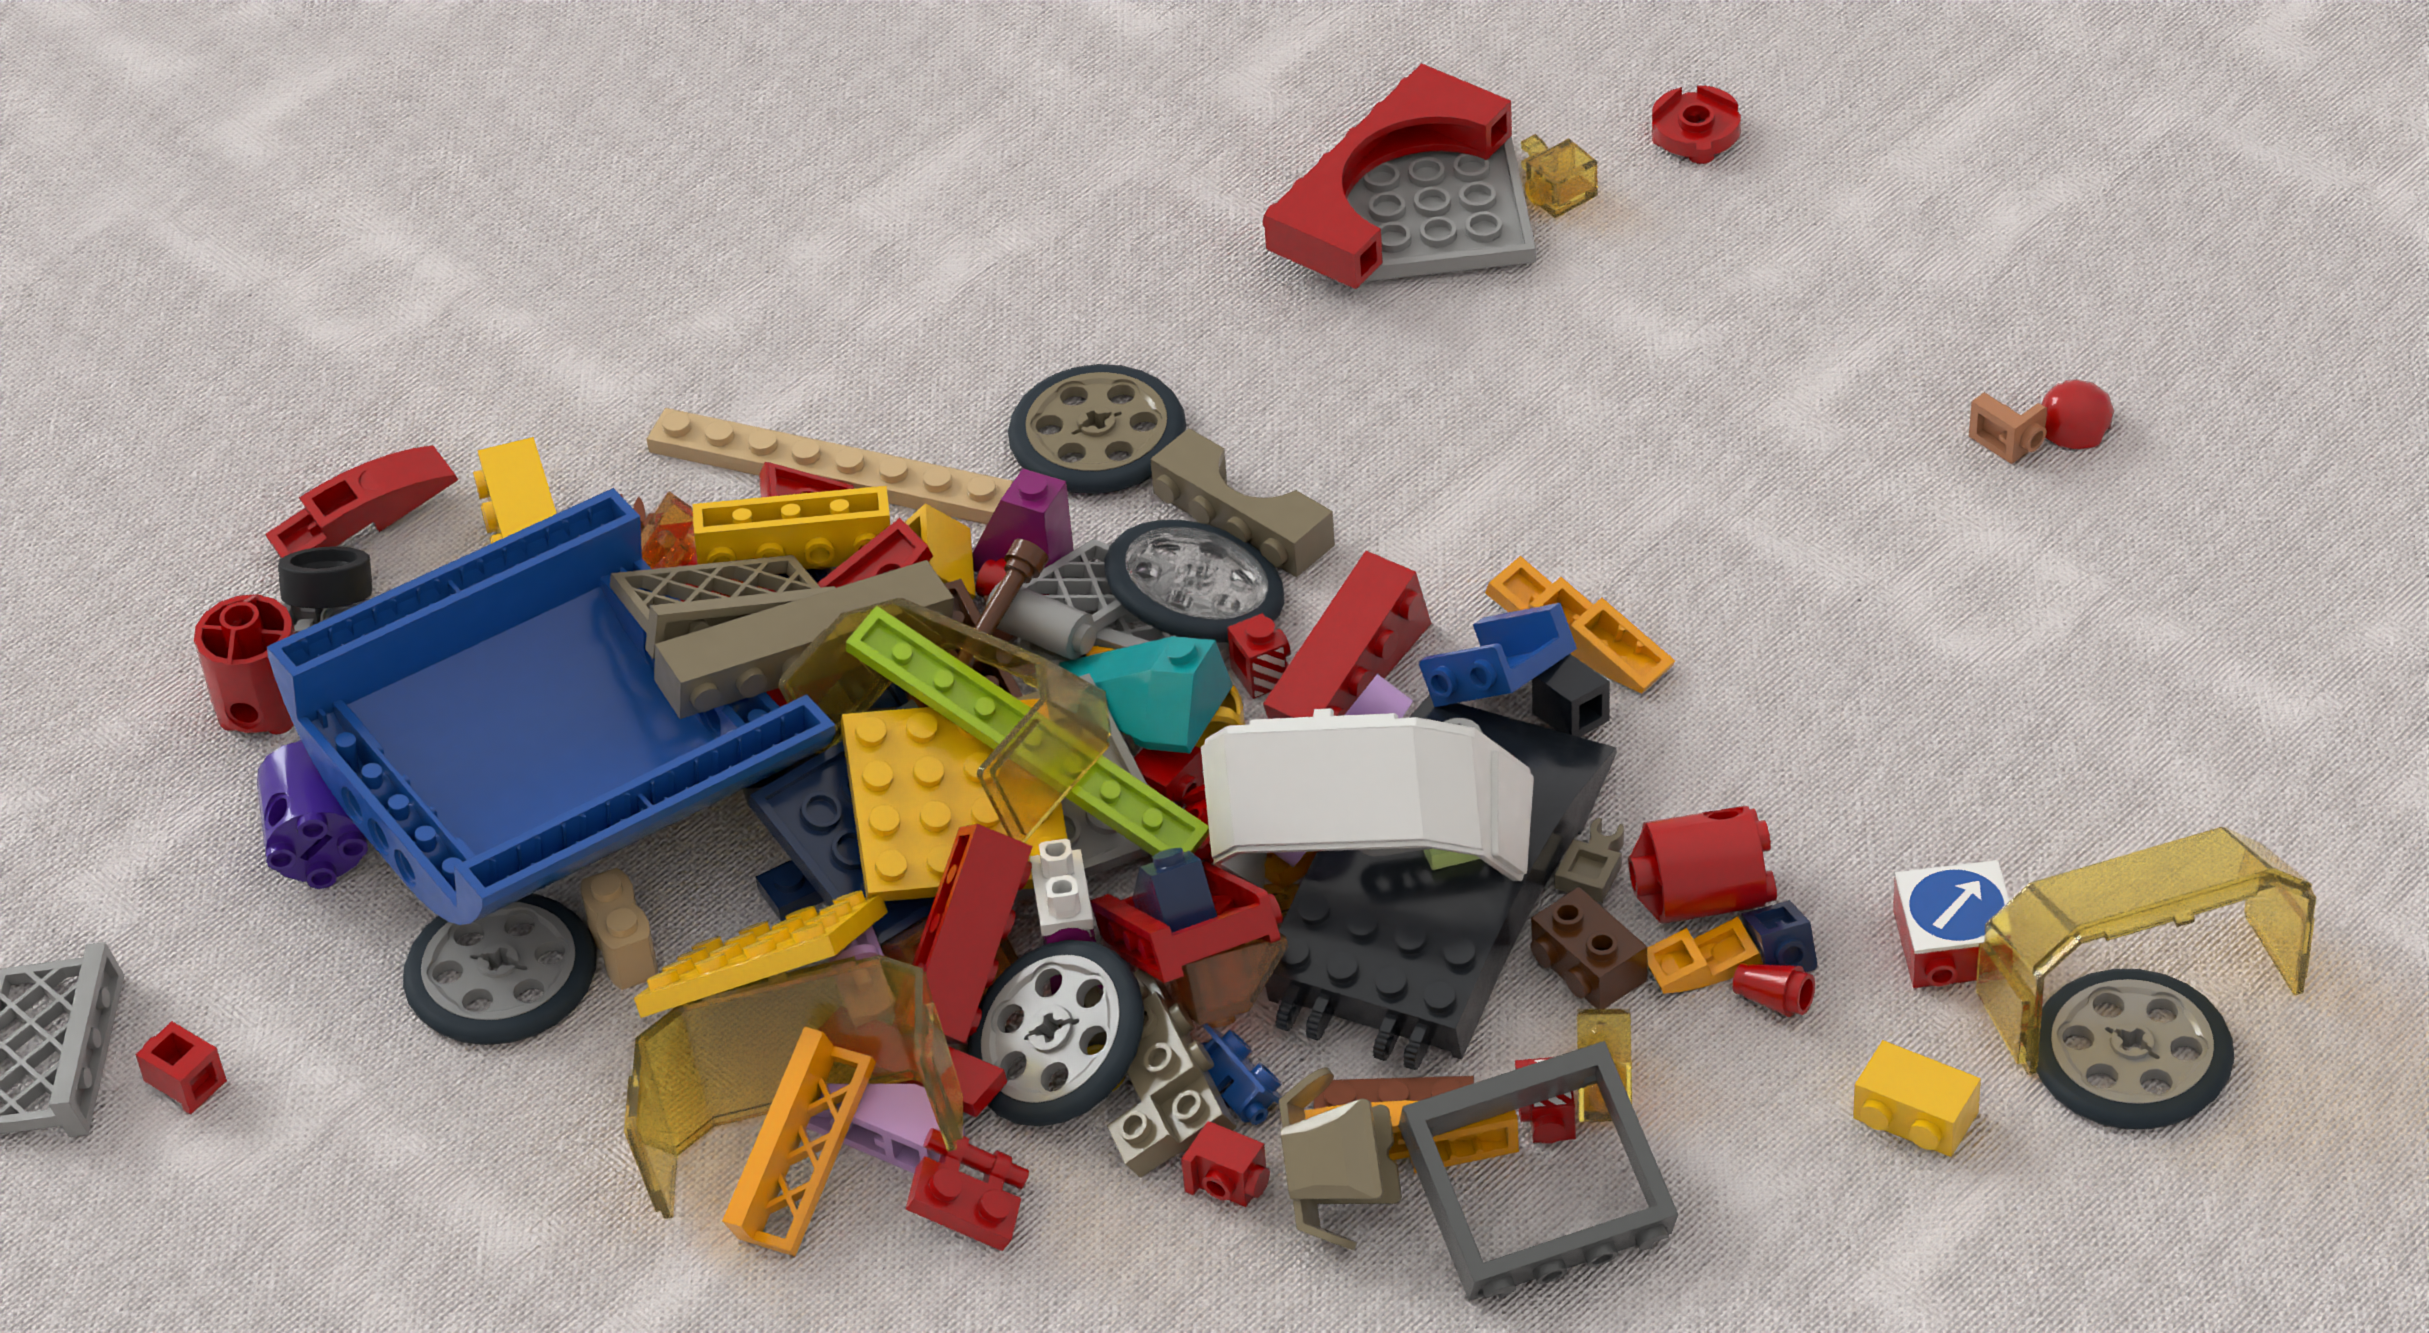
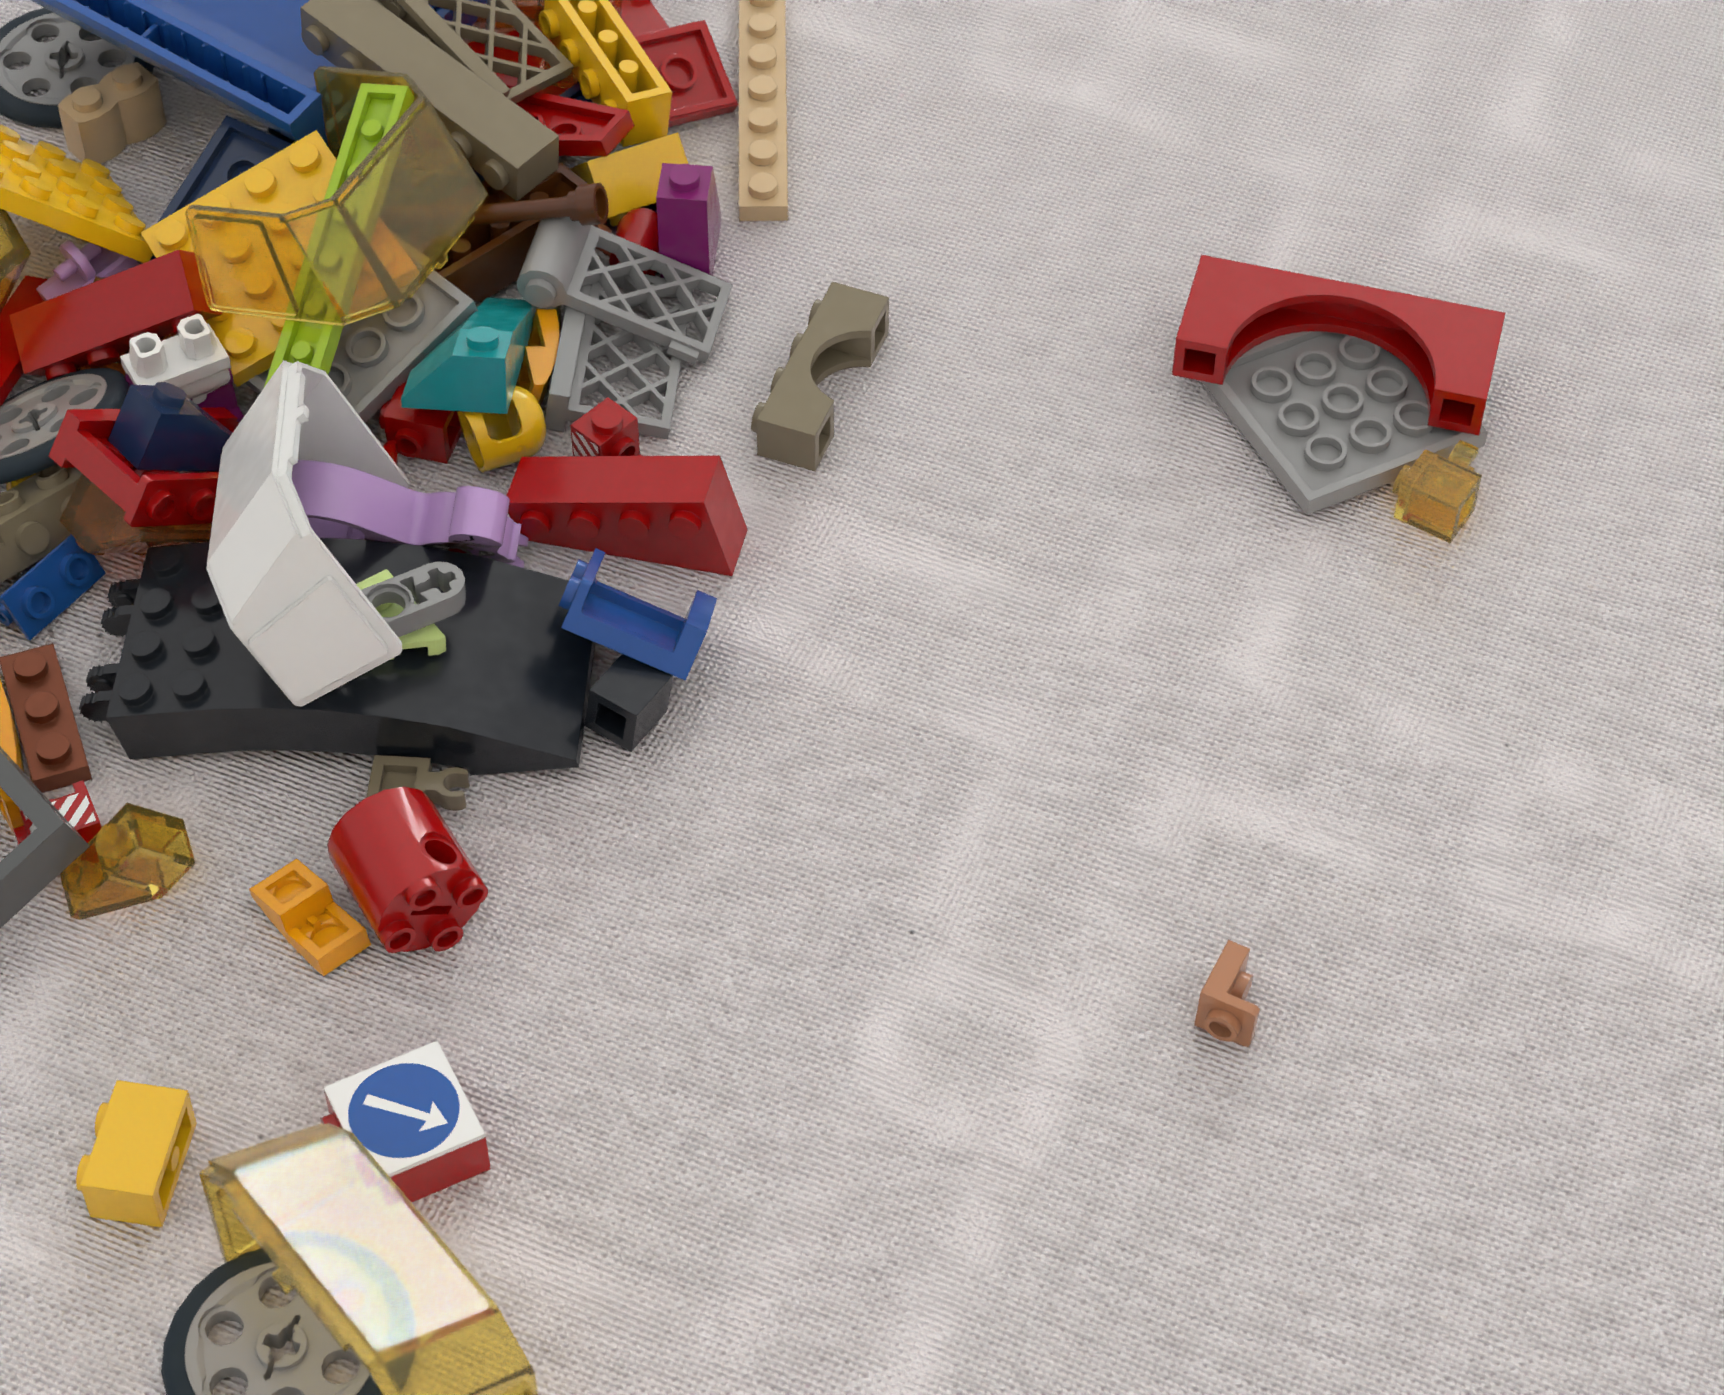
camera: 65 degrees right, 5 degrees up
dark tan wedge [1008,364,1186,494] -> none
clear wedge [1104,520,1285,643] -> none
light orange slope [1485,556,1675,694] -> none
reddish brown brick [1530,887,1648,1012] -> none
red plate [1652,85,1741,164] -> none
red cone [1732,963,1815,1017] -> none
dark blue bracket [1741,900,1818,972] -> none
red hair [2041,379,2114,449] -> none

